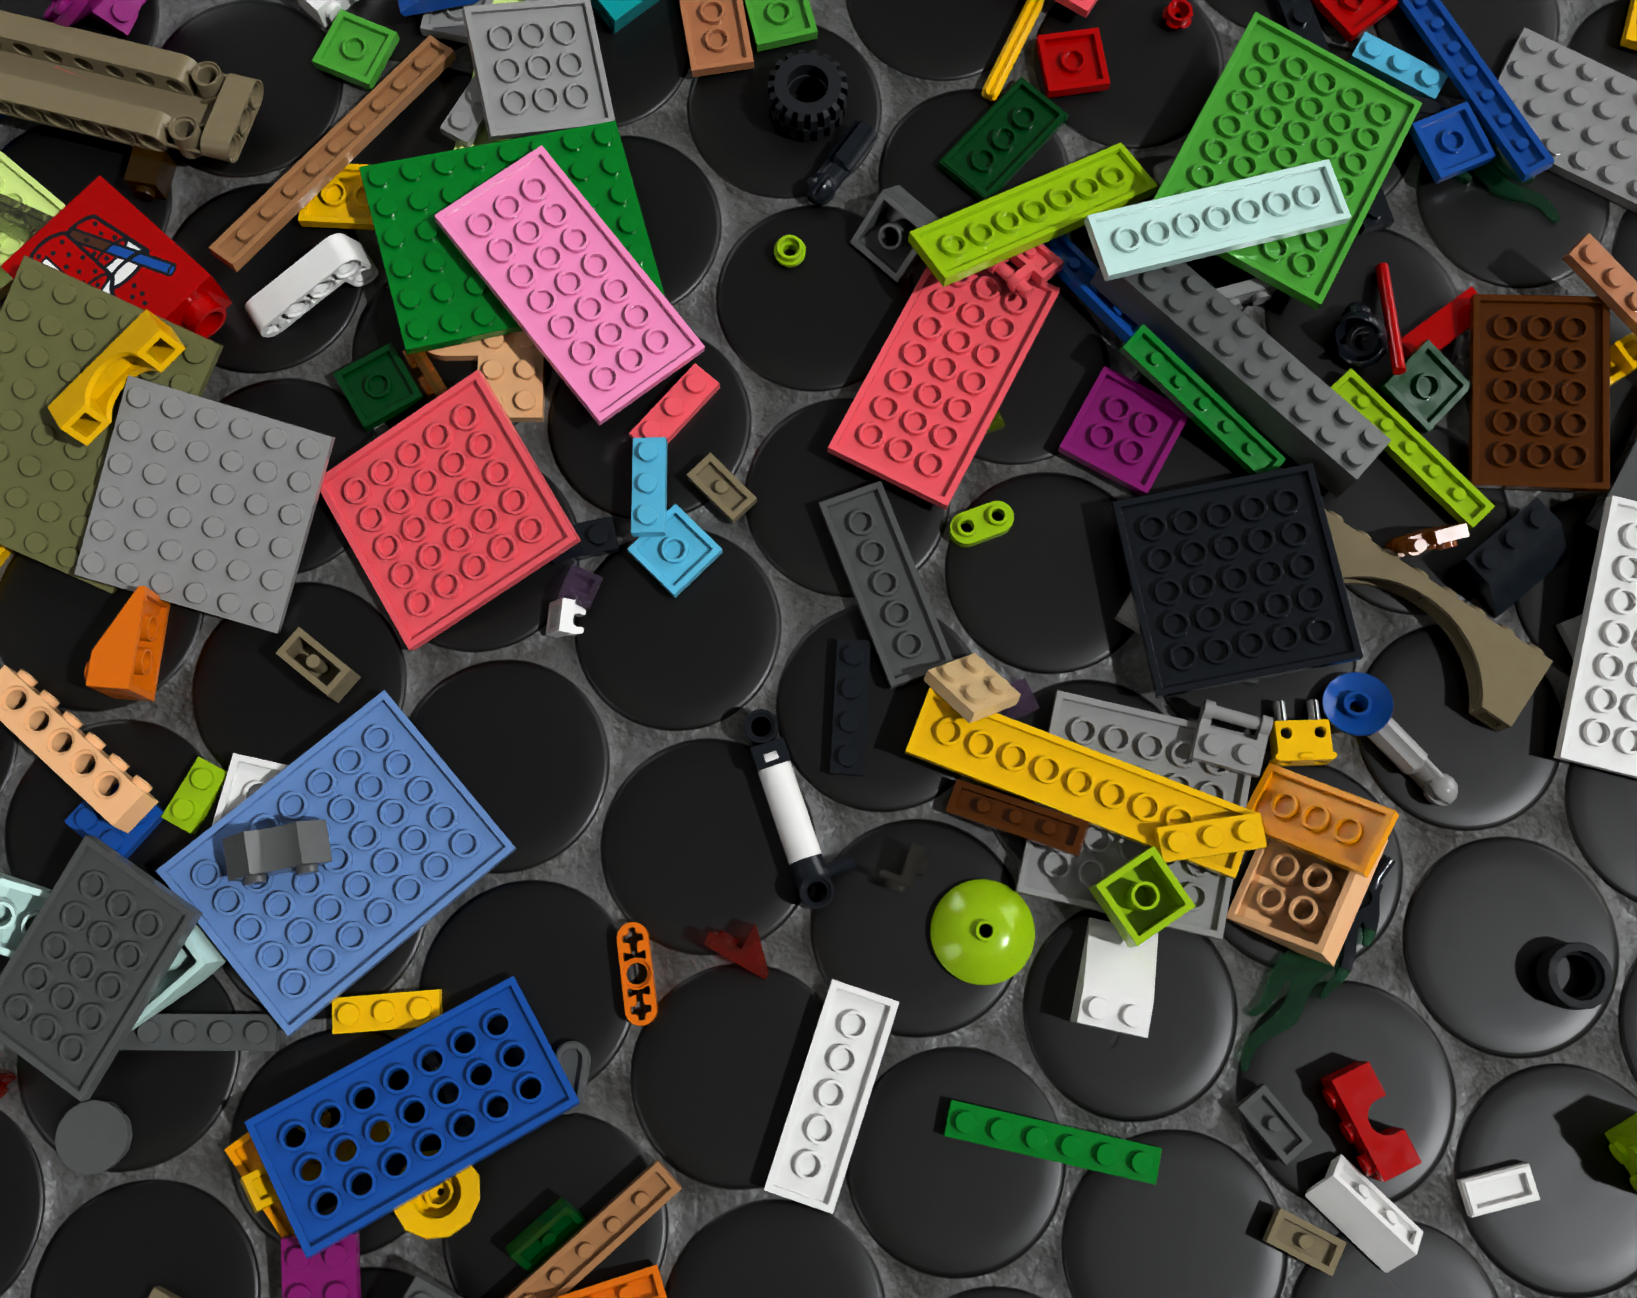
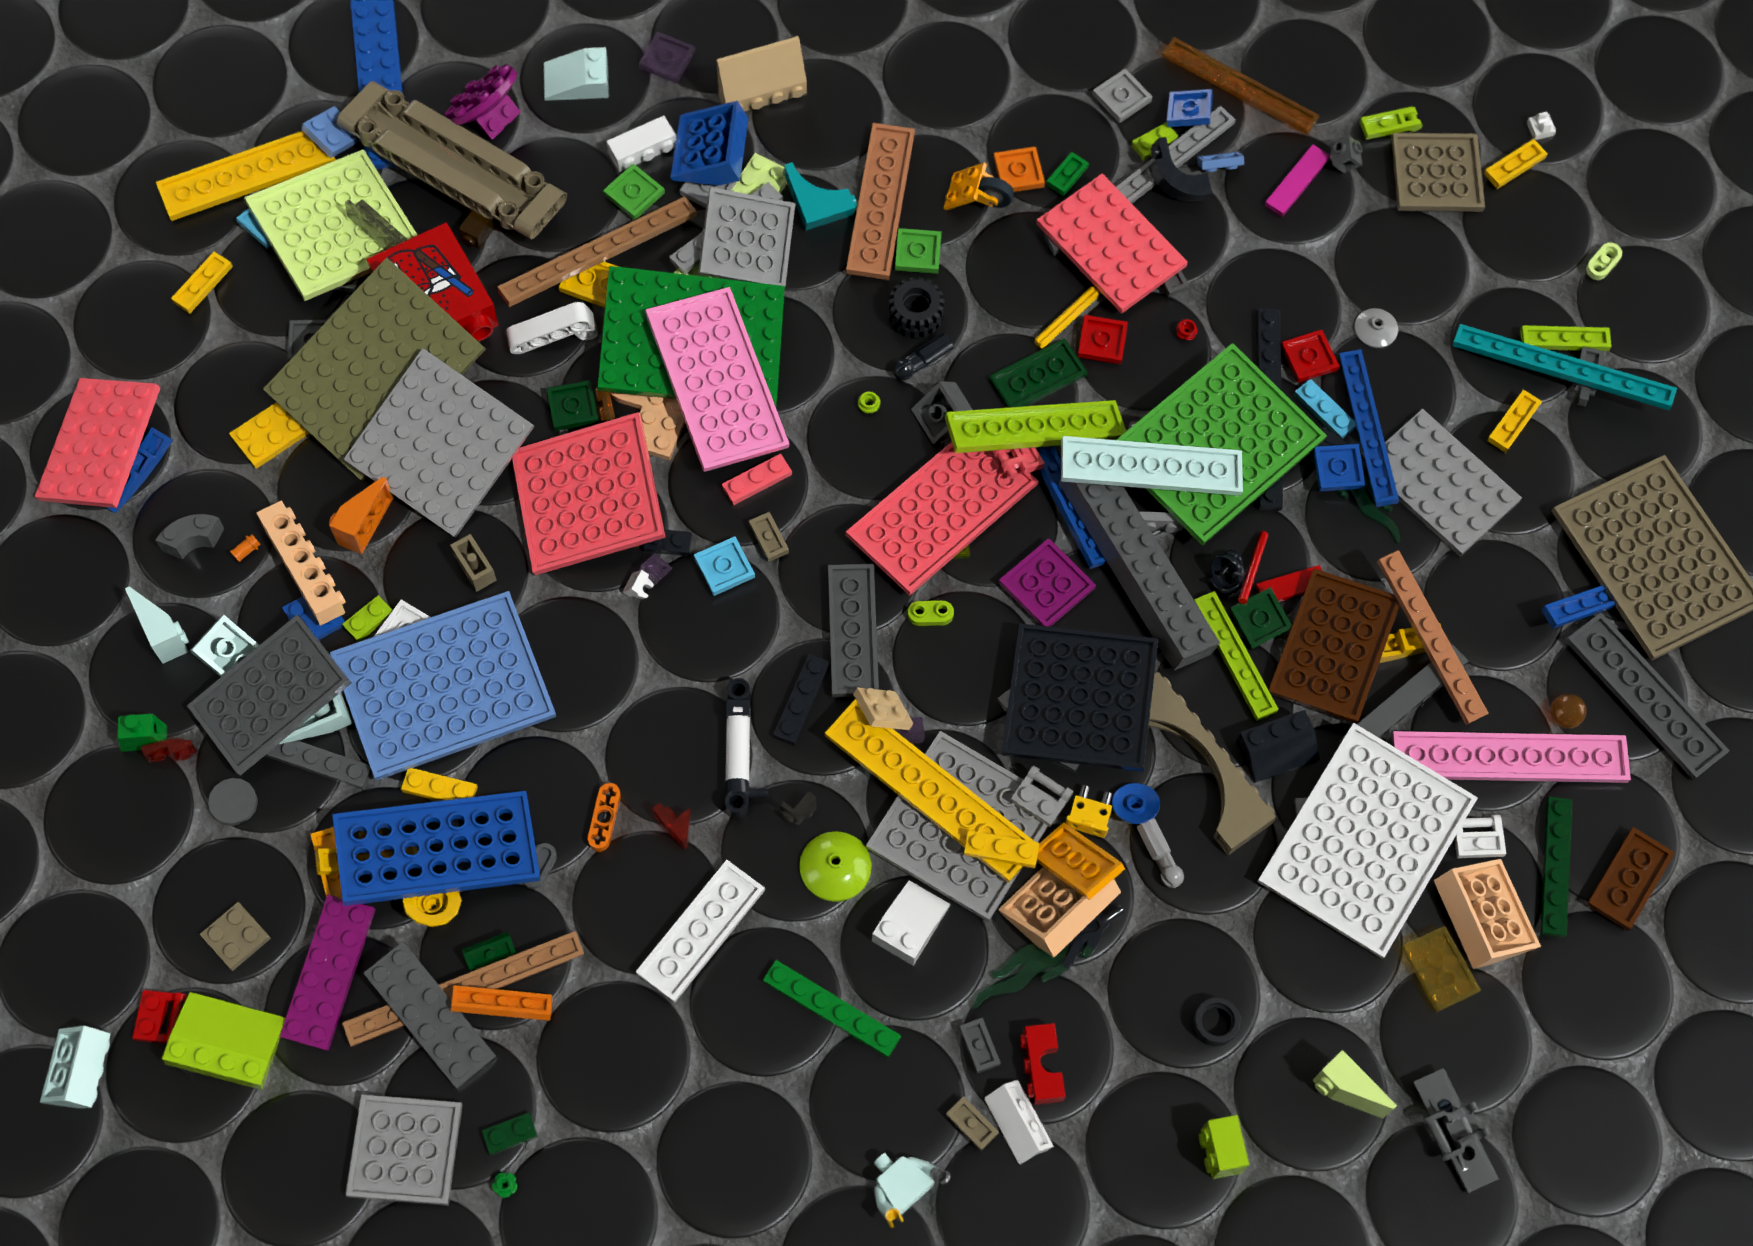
camera: 20 degrees right, 10 degrees down
yellow arch [48,309,186,446] -> none
dark grey brick [222,820,332,886] -> none
medium azure plate [631,437,668,537] -> none
reddish brown plate [946,779,1090,858] -> none
lime brick [1088,846,1196,948] -> none
green plate [1118,324,1286,475] -> none
dark orange plate [1385,523,1470,557] -> none
white tile [1457,1162,1540,1218] -> none

